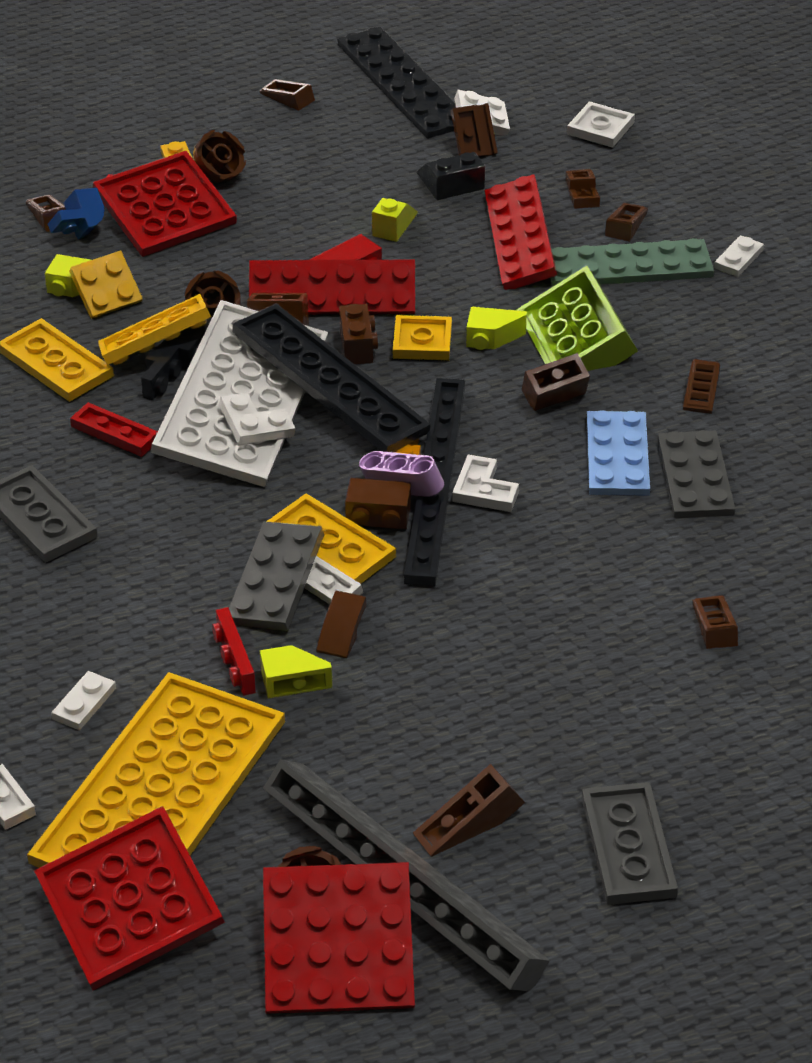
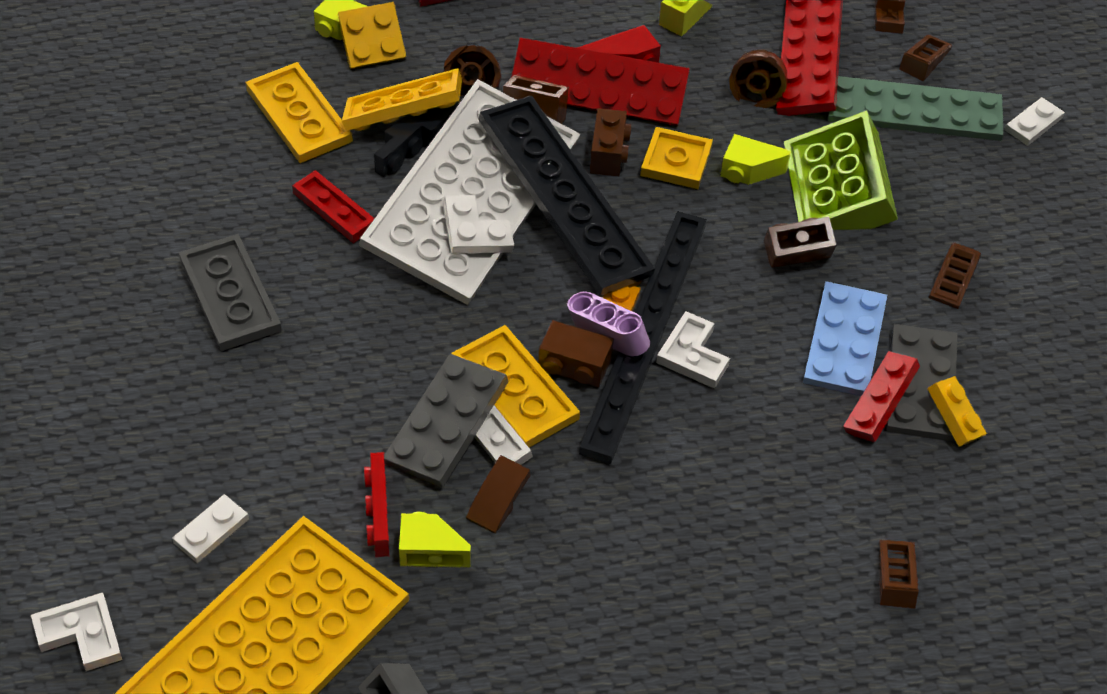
camera: 10 degrees right, 10 degrees up
none -> reddish brown cylinder [729,50,788,108]
none -> plate [843,351,920,442]
none -> yellow plate [927,376,987,447]

